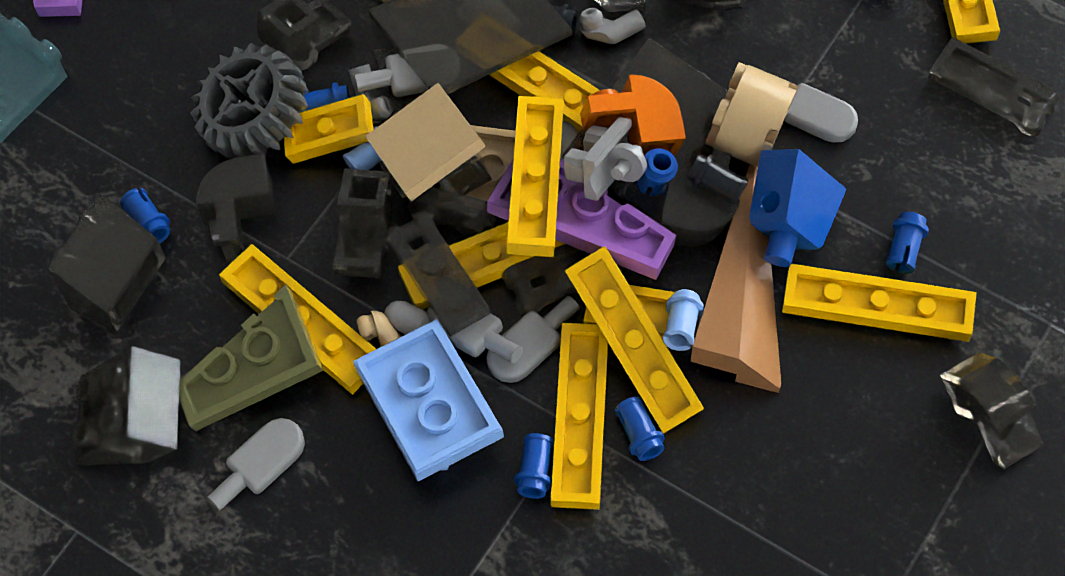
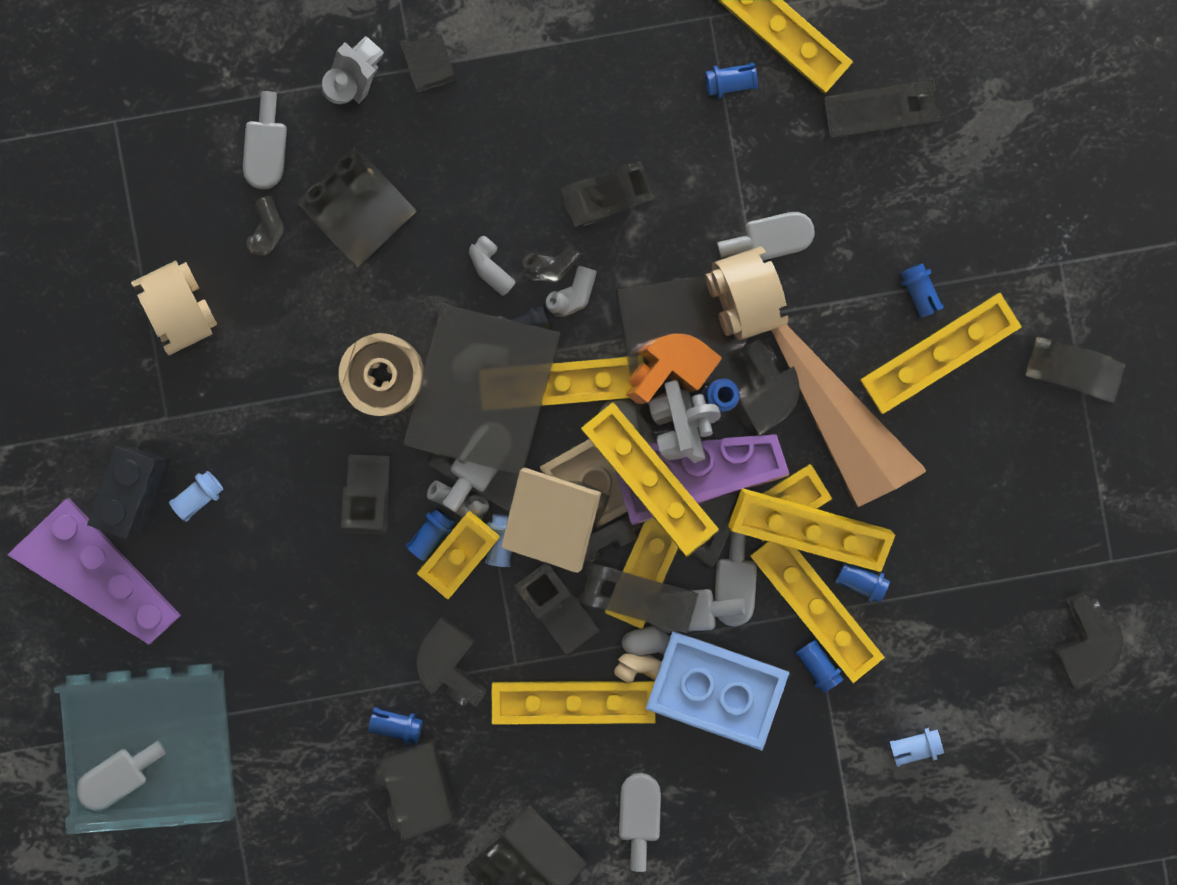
camera: 50 degrees left, 25 degrees up
olive wing [174,285,324,431] -> none
dark grey gear [190,43,309,162] -> none
light blue pin [663,289,704,351] -> none
black pin [686,154,749,206] -> none
blue torso [749,149,846,267] -> none

